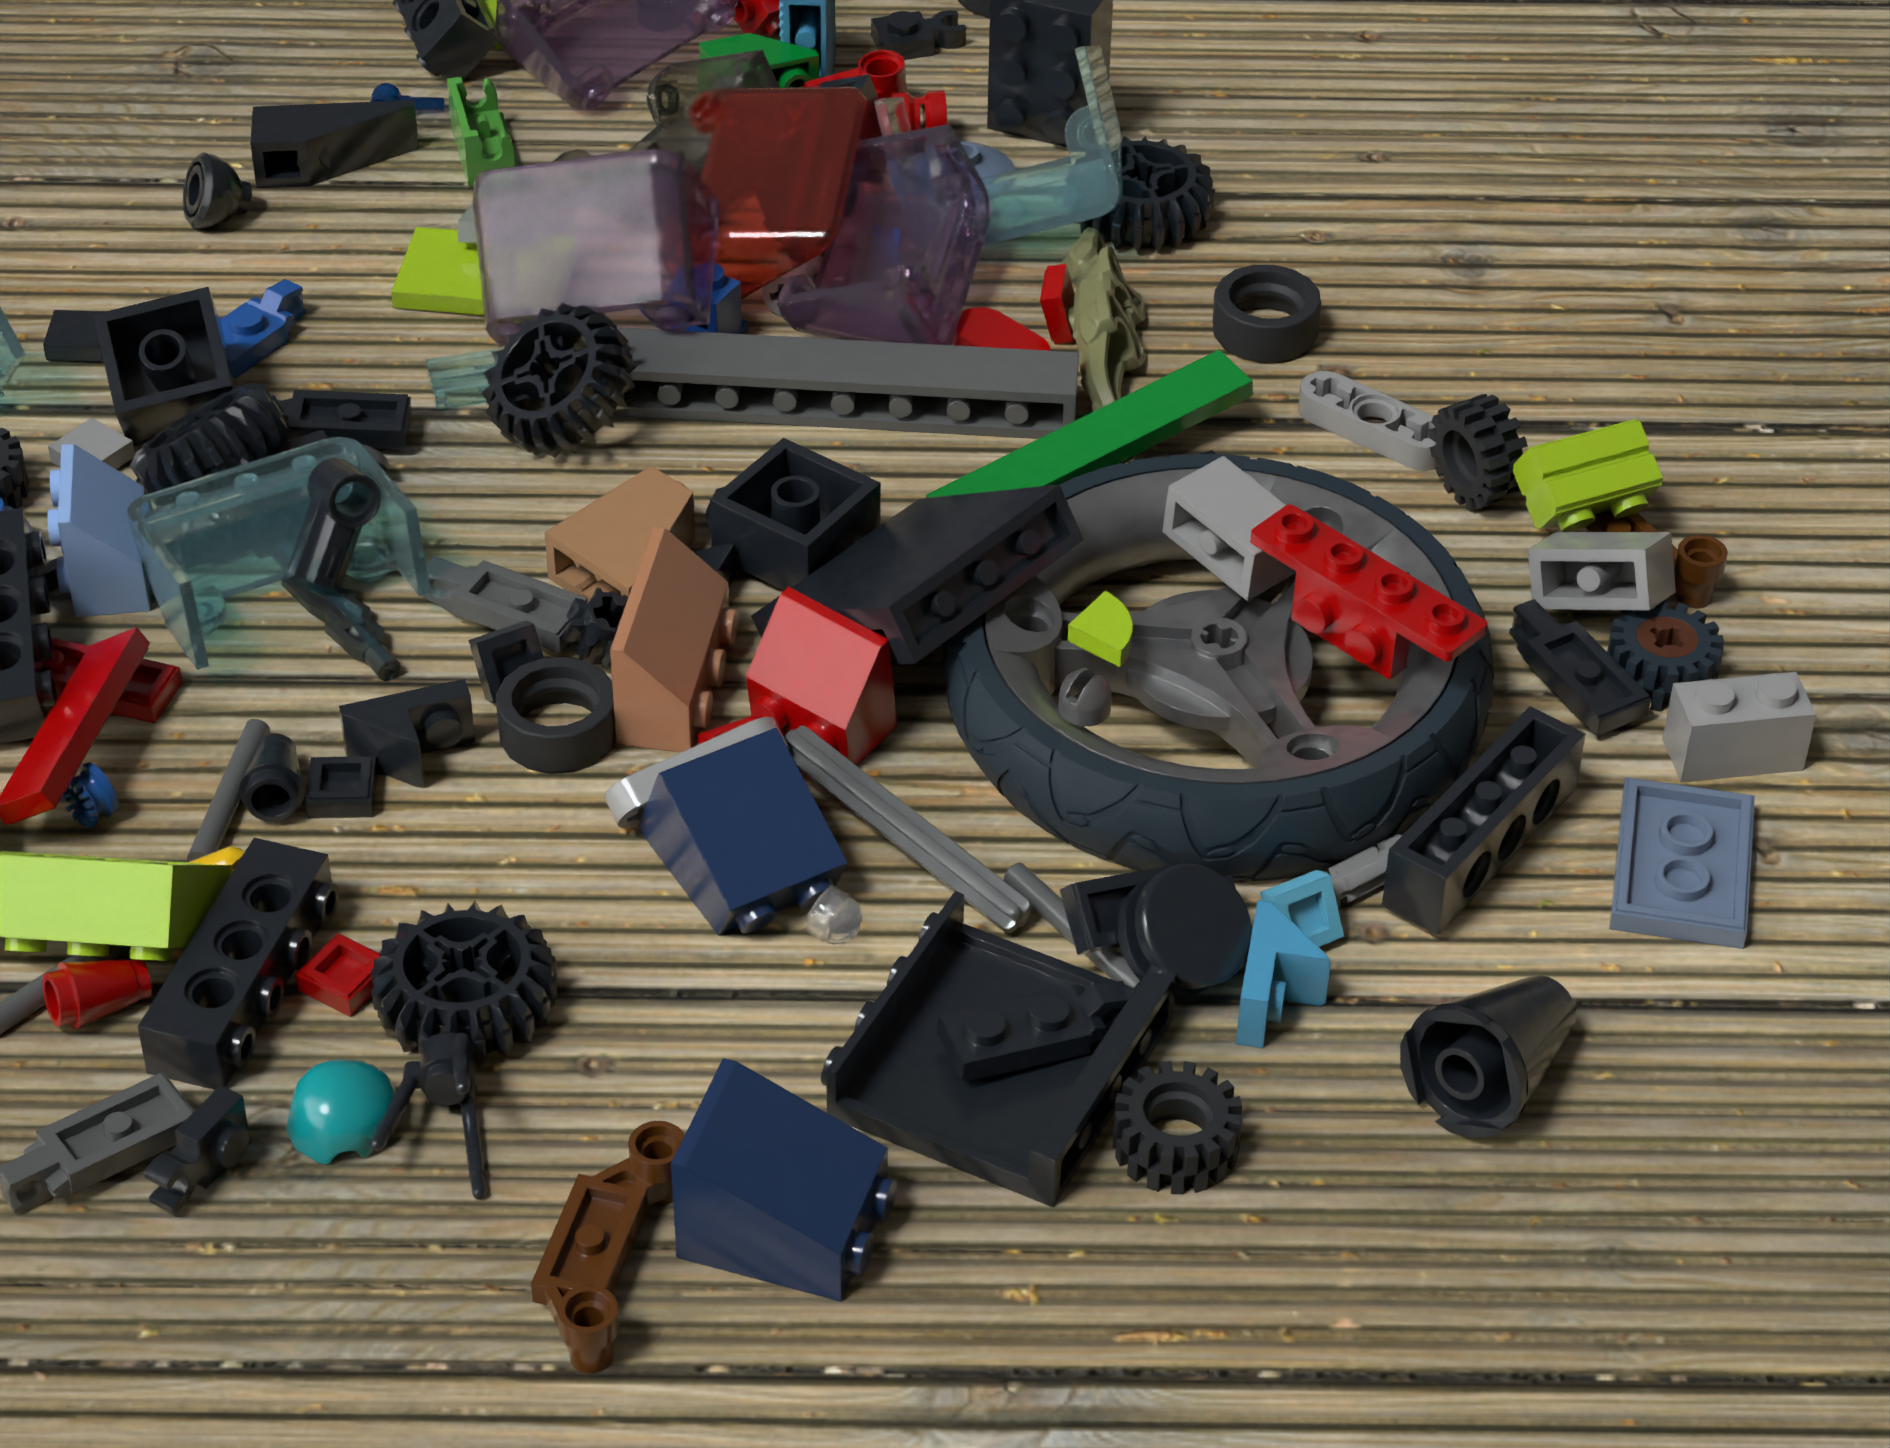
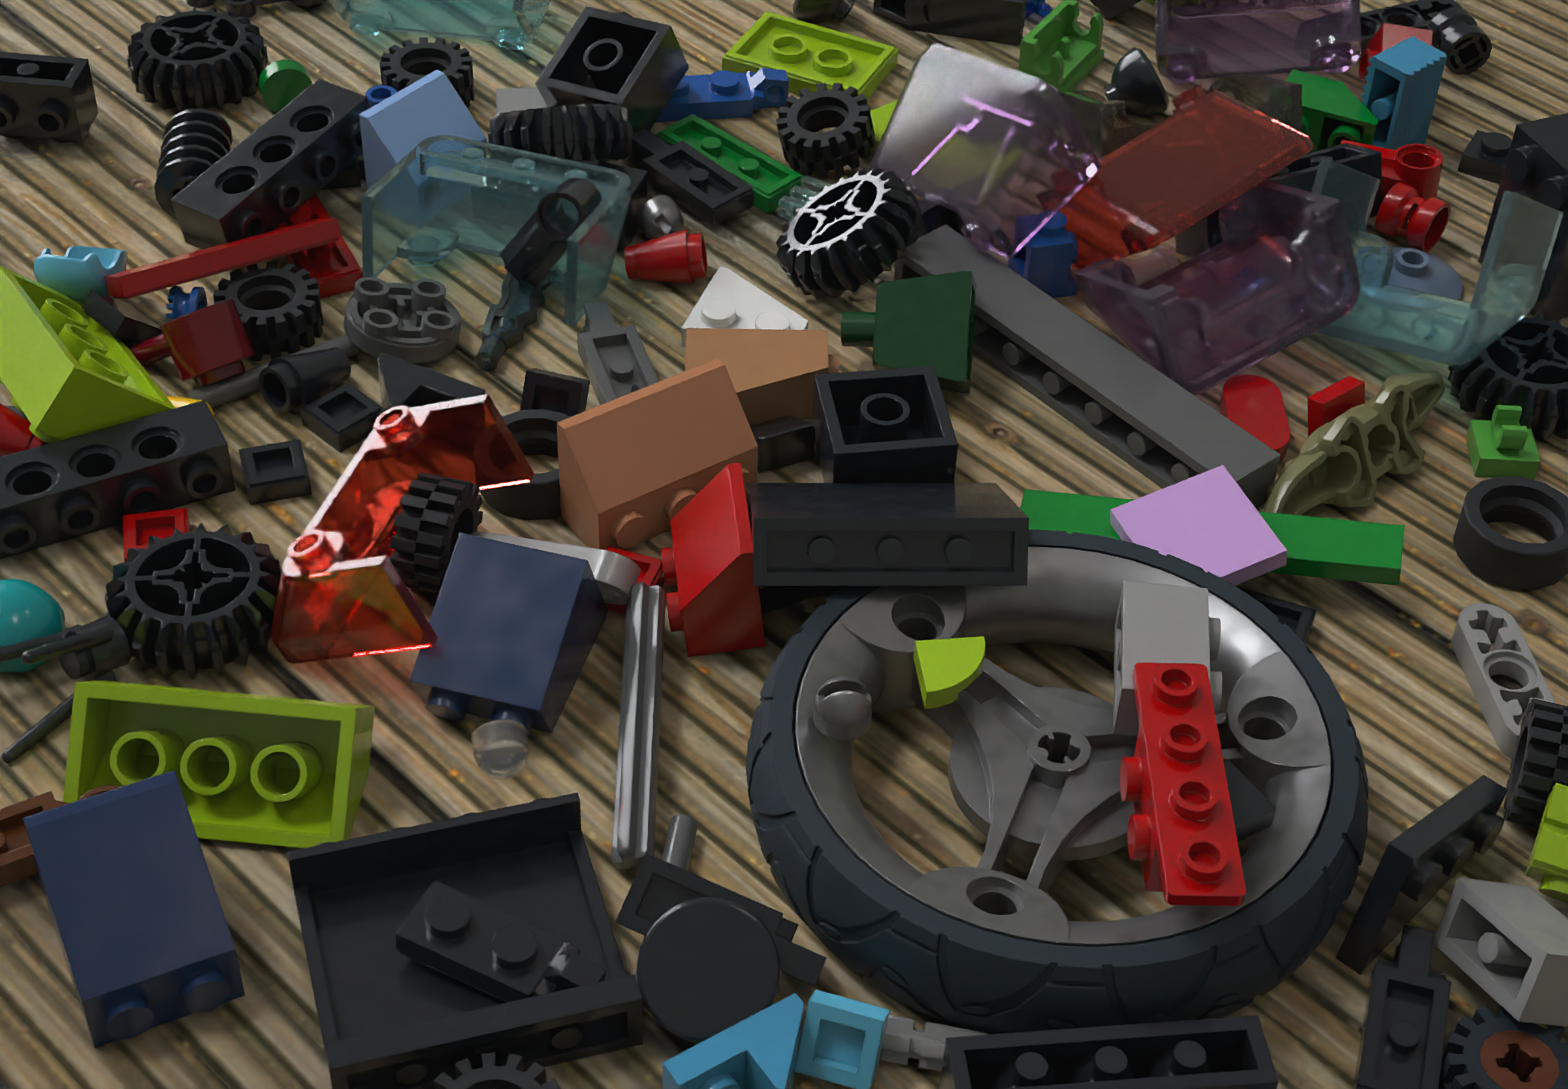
camera: 45 degrees right, 0 degrees up
none -> lime slope [63,680,375,848]
none -> black tile [82,290,162,344]
none -> dark red piece [129,299,255,387]
none -> black tyre [213,261,324,361]
none -> black tile [239,440,312,505]
none -> clear red windscreen [270,394,535,664]
none -> dark grey tile [343,277,461,363]
none -> black tyre [389,473,483,595]
none -> red cone [624,229,708,284]
none -> green tile [656,114,805,214]
none -> white wing [681,266,809,347]
none -> lime tile [722,11,898,99]
none -> black tyre [776,83,875,178]
none -> dark green torso [841,271,976,393]
none -> black brick [1103,47,1169,116]
none -> lavender tile [1110,465,1287,585]
none -> black wing [1336,775,1508,975]
none -> bright green tile [1465,405,1540,480]

